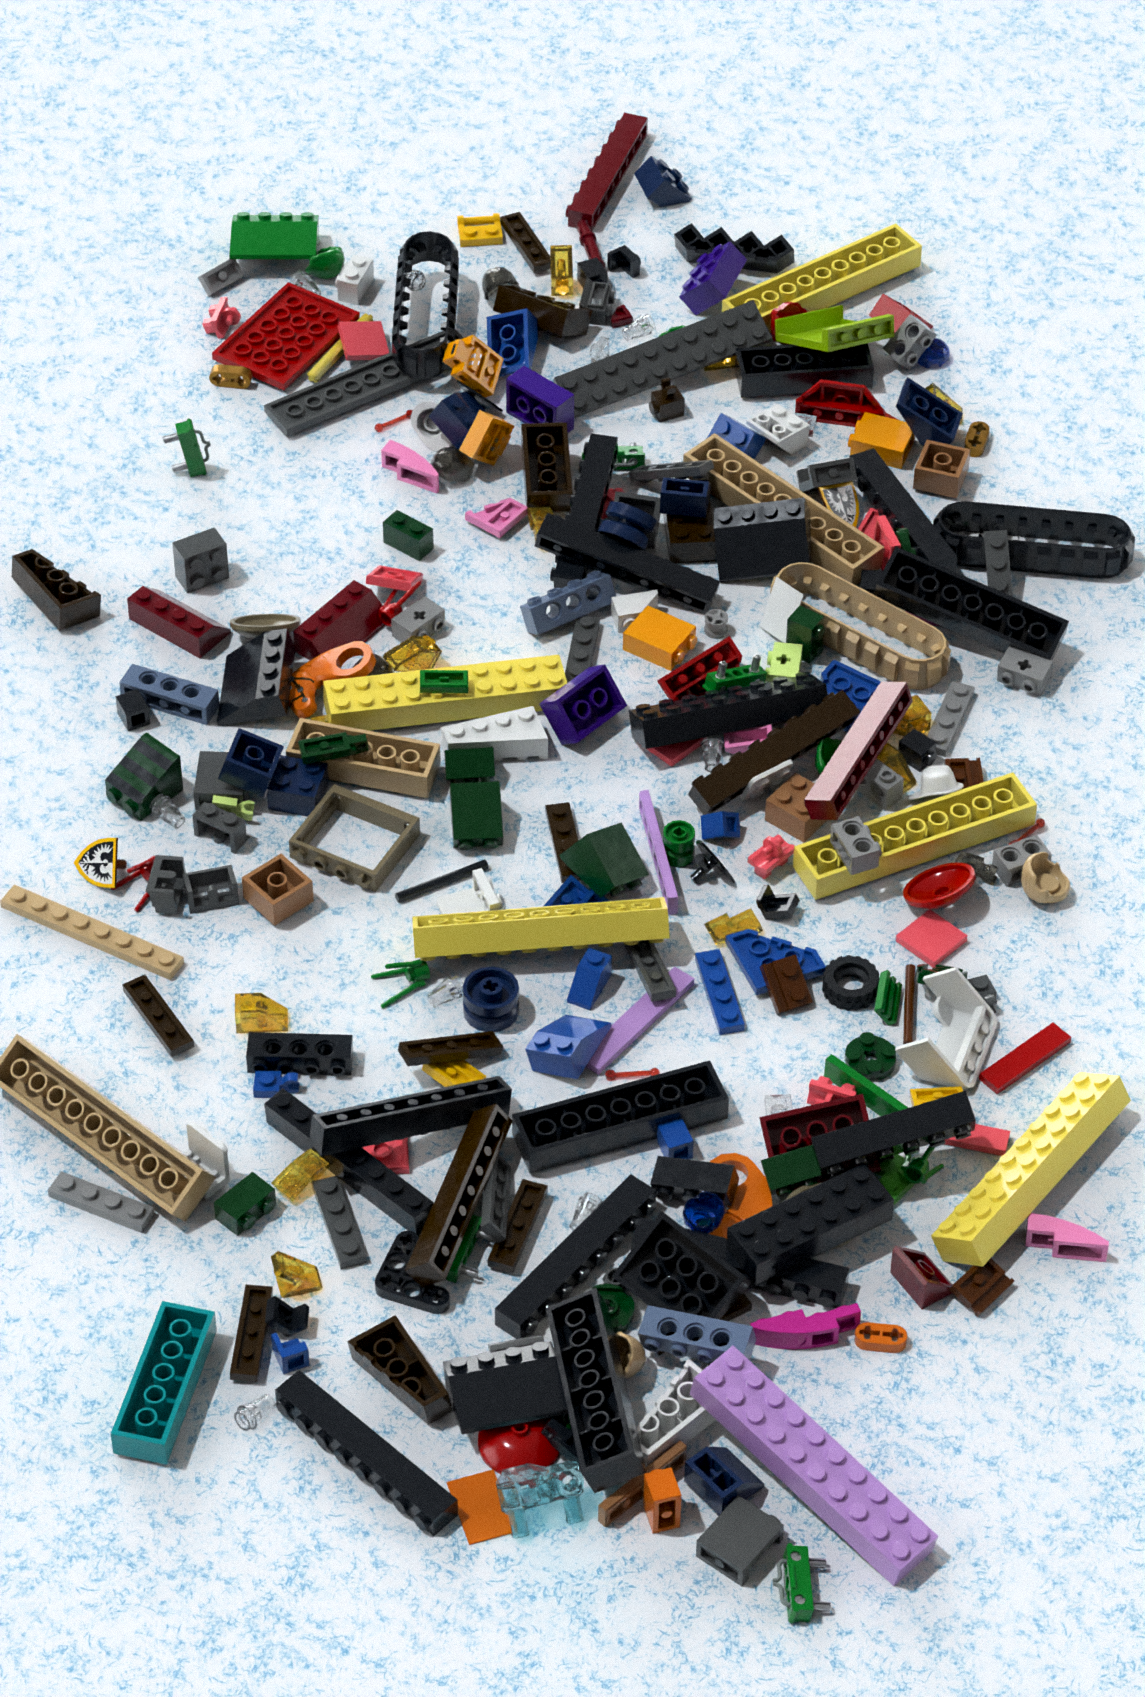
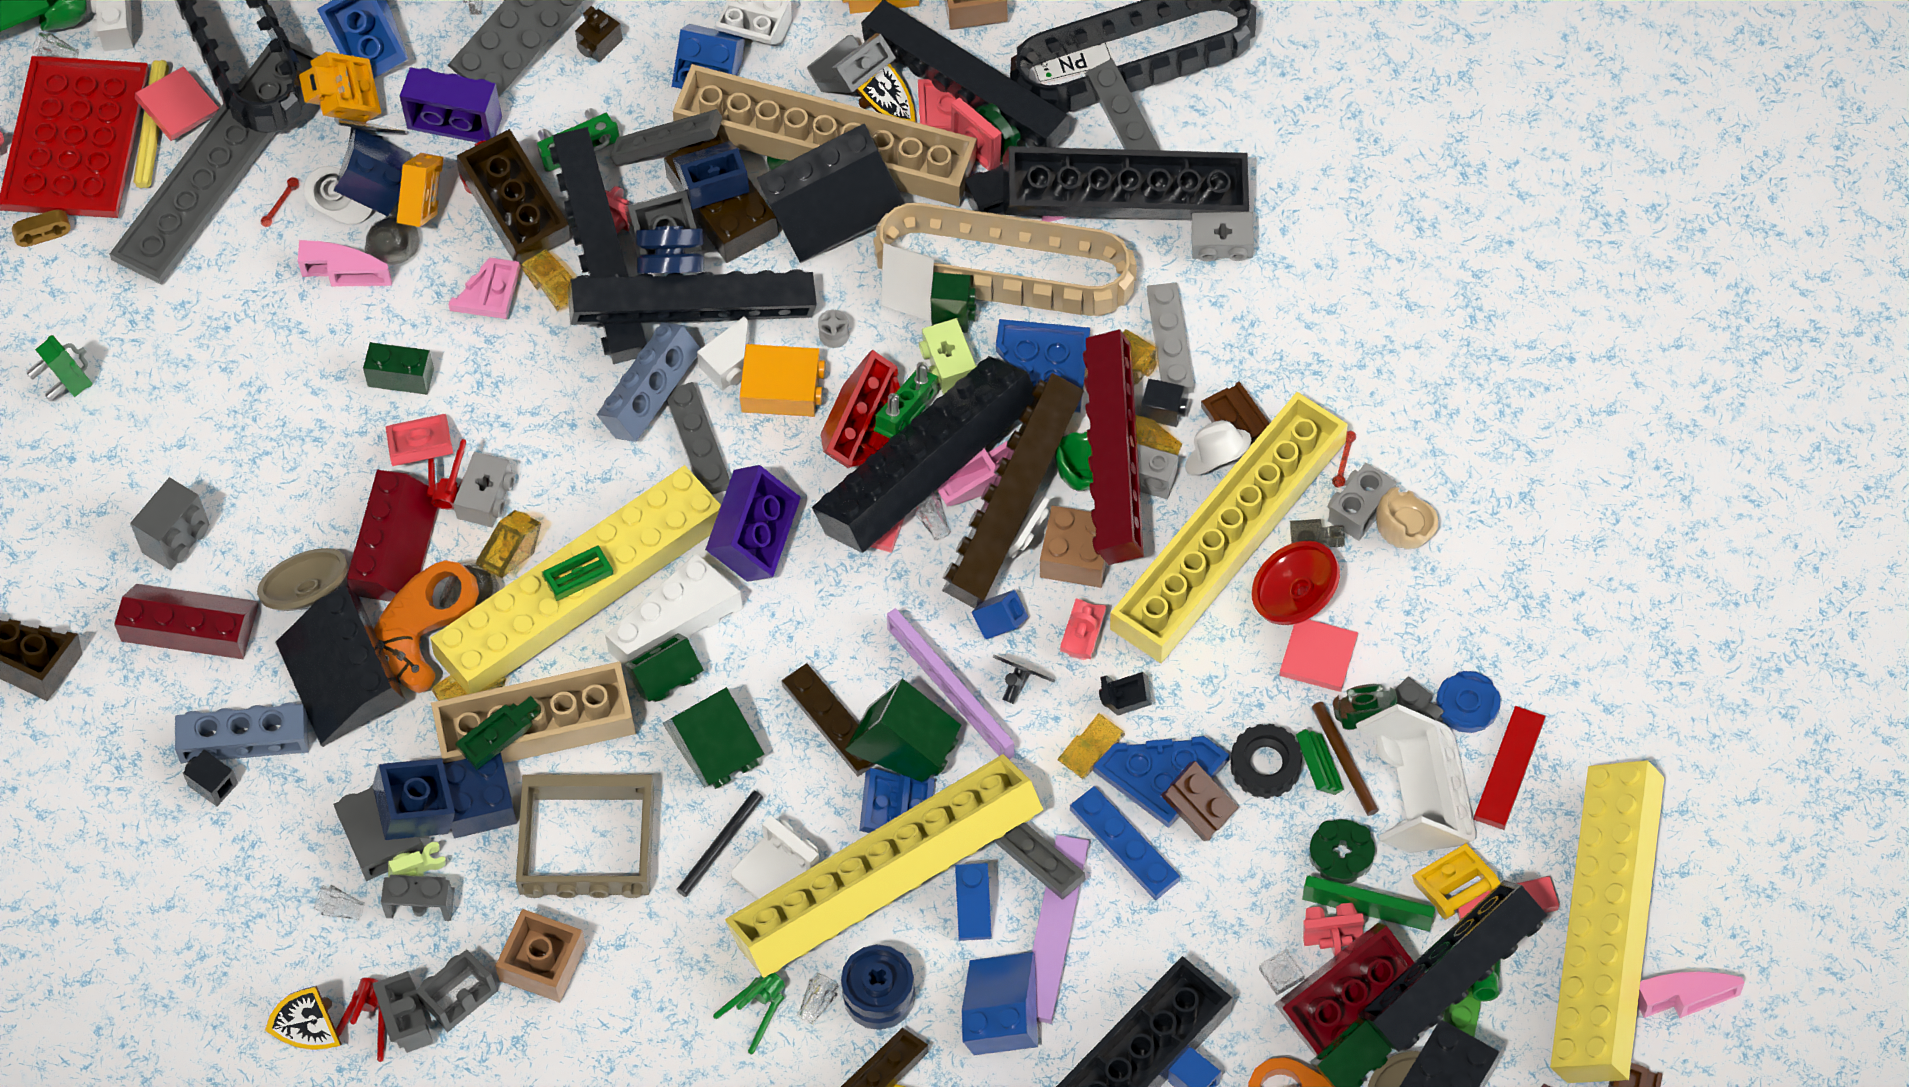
camera: 25 degrees left, 15 degrees up
dark green slope [105,732,183,821] -> none
clear red hinge [605,1067,660,1081] -> none
green wheel [663,820,695,867] -> none
light grey brick [830,816,882,875] -> none
none -> blue tile [1436,671,1501,733]

